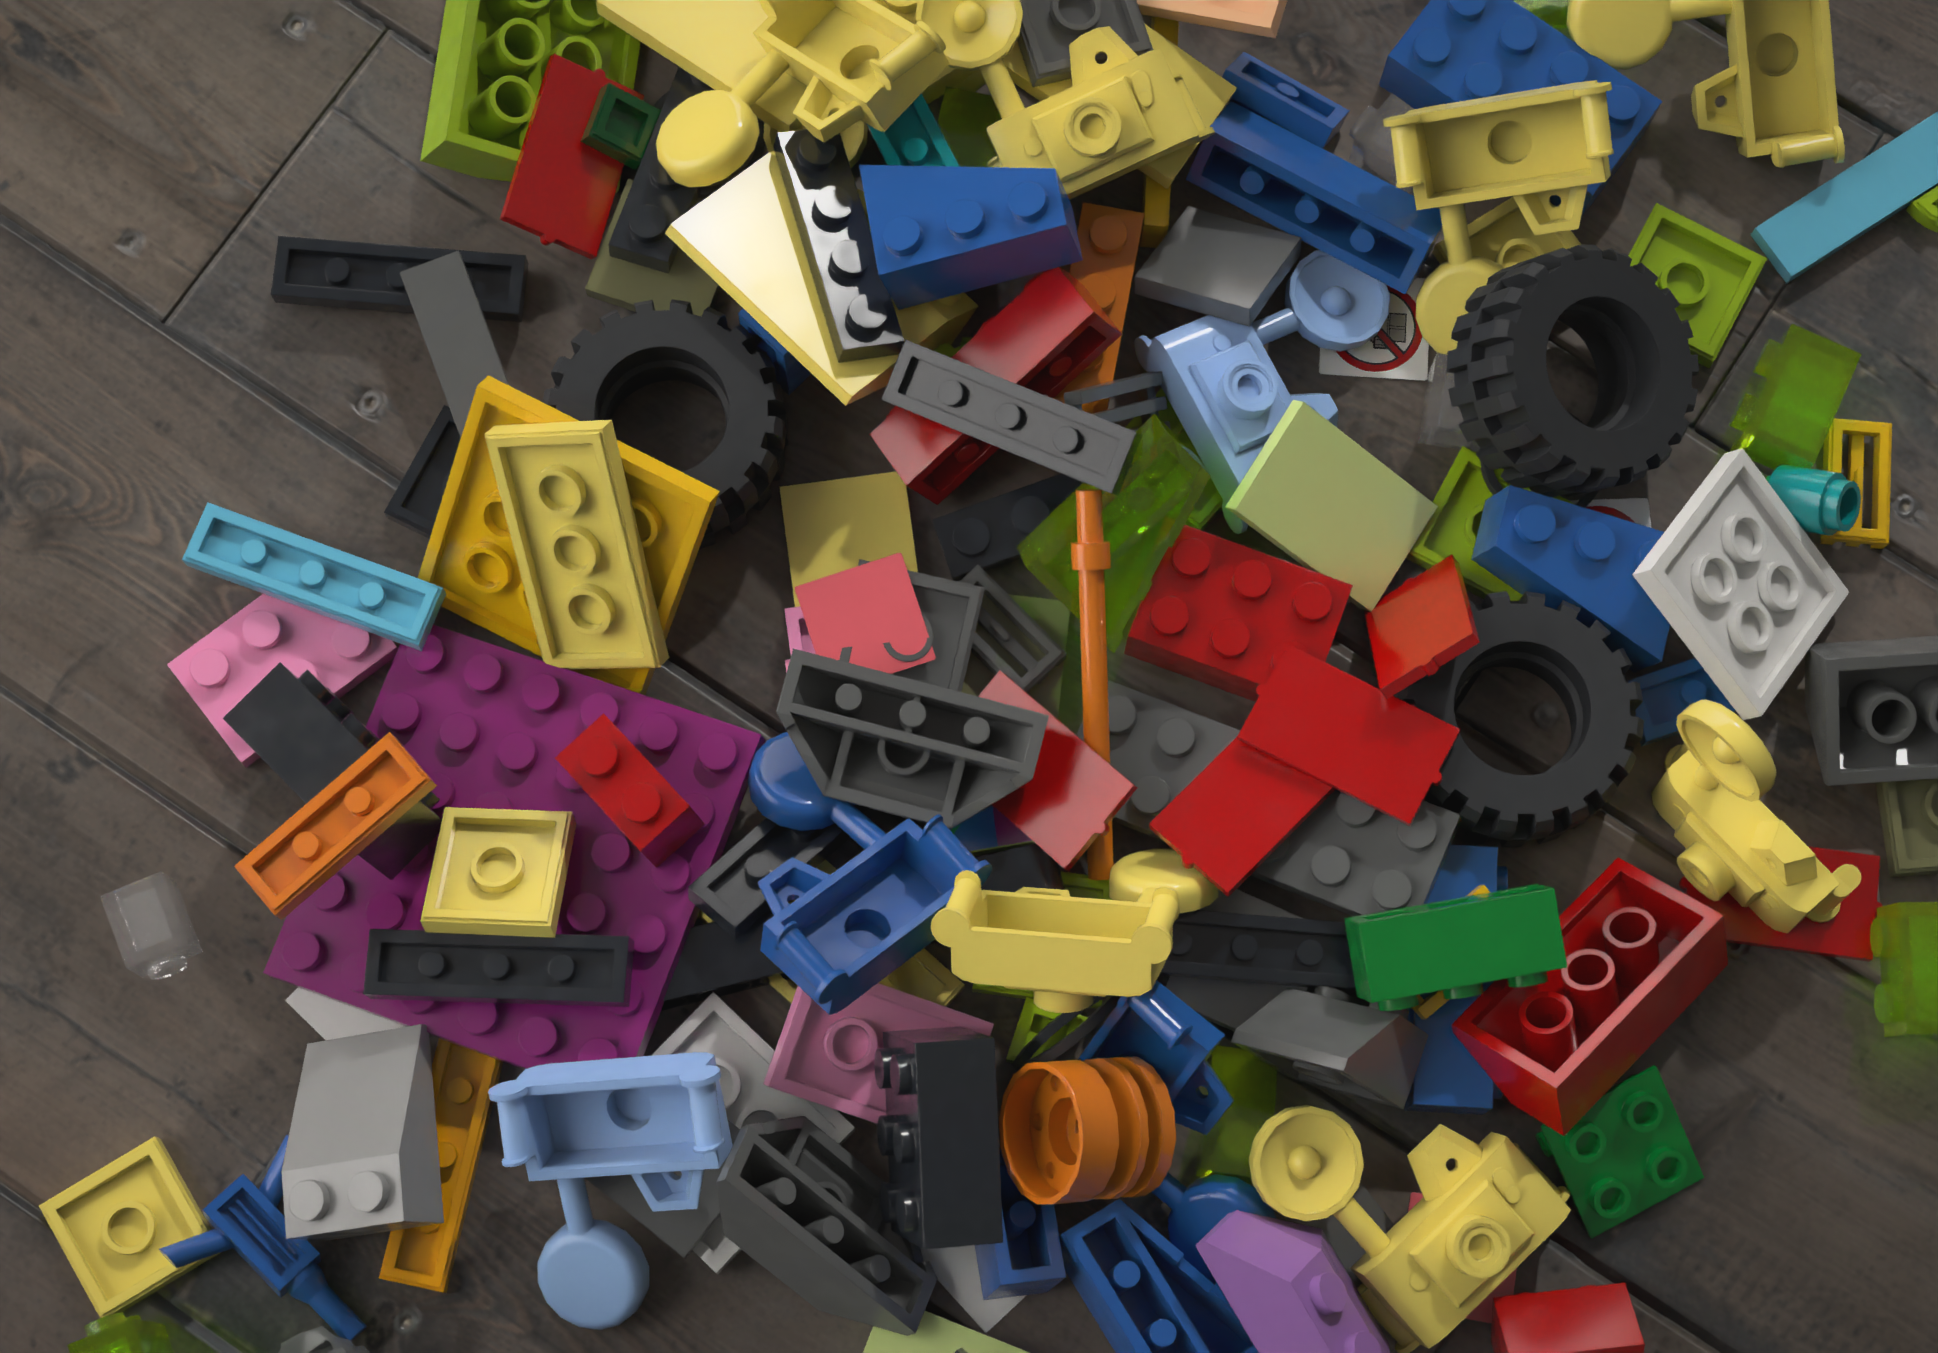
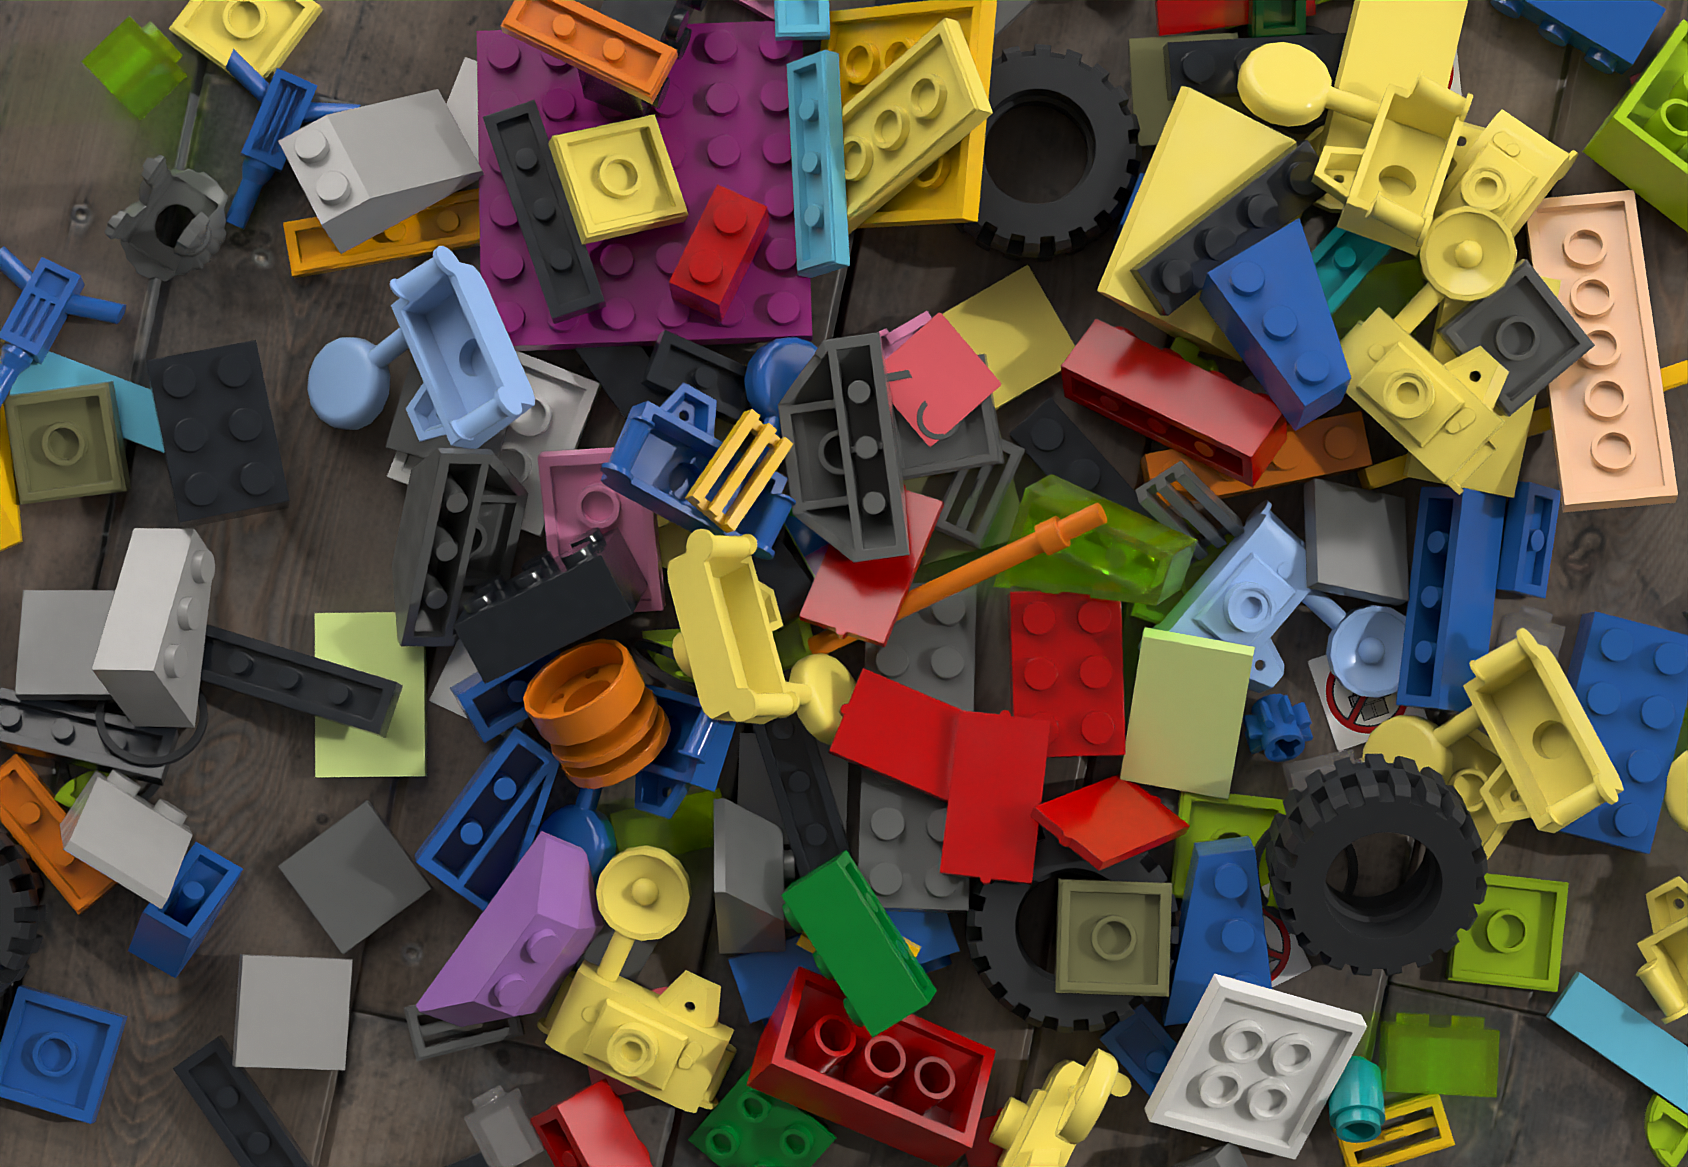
camera: 70 degrees right, 10 degrees up
plate [881,339,1143,496] -> none
none -> yellow tile [685,409,793,533]
none -> medium azure tile [787,50,850,278]
none -> olive tile [1055,879,1172,997]
none -> blue gear [1243,694,1313,762]

